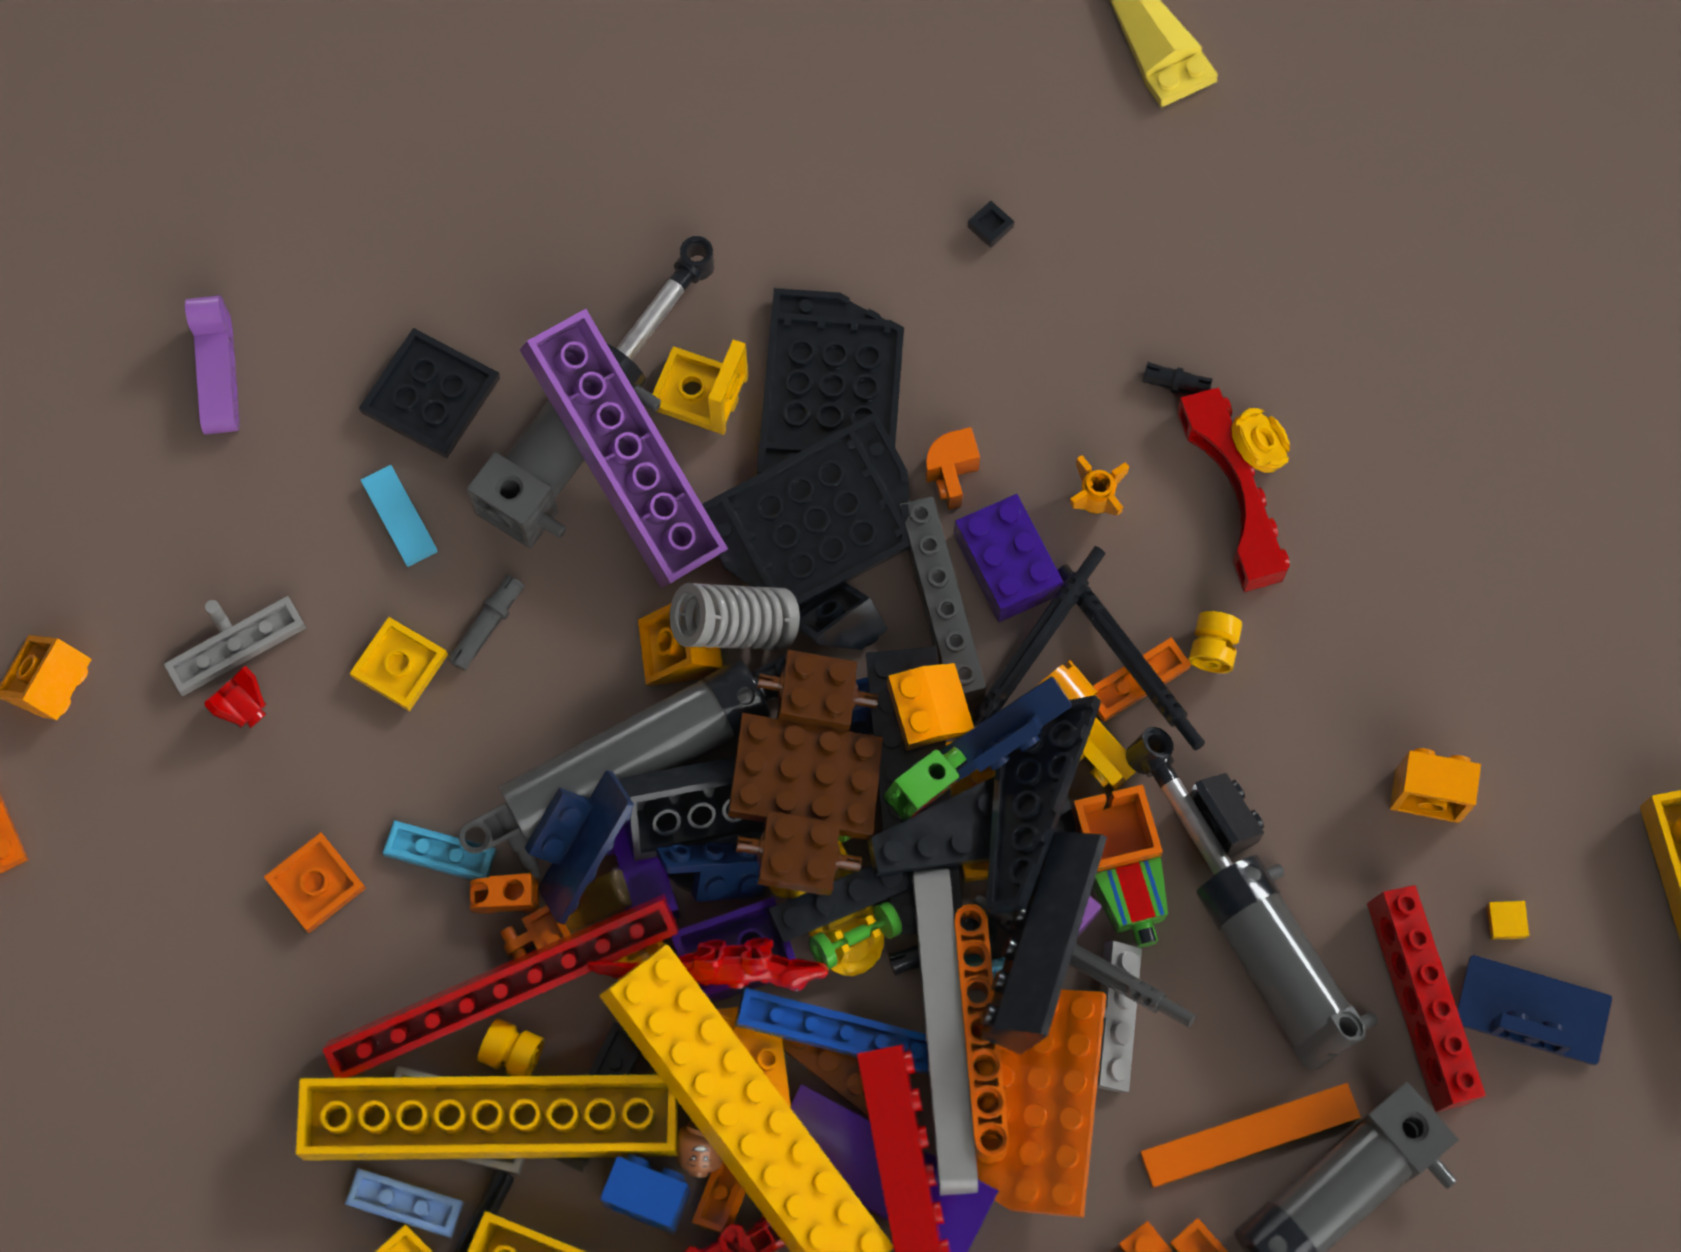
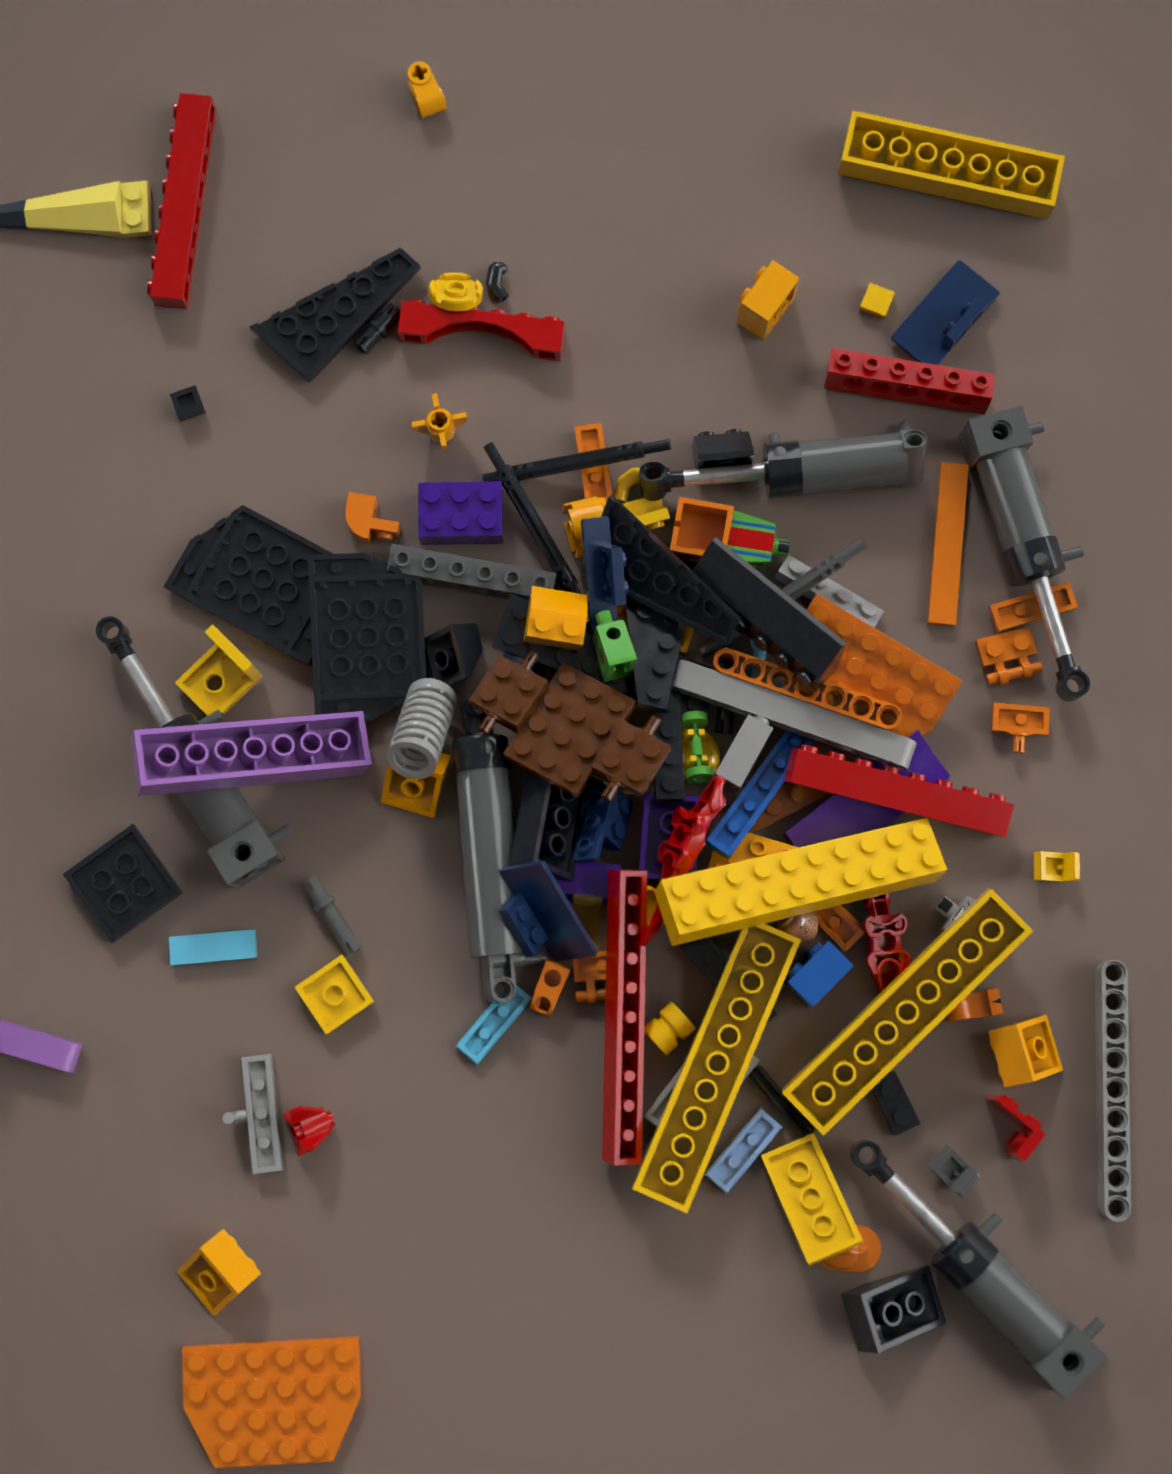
camera: 65 degrees left, 10 degrees up
orange plate [264,832,366,933] -> none
yellow wheel [1188,611,1243,673] -> none
none -> red brick [147,93,216,309]
none -> black wing [249,248,421,383]
none -> light orange piece [407,61,447,119]
none -> black arm [485,262,509,303]
none -> yellow arm [614,467,640,504]
none -> light grey brick [714,714,773,794]

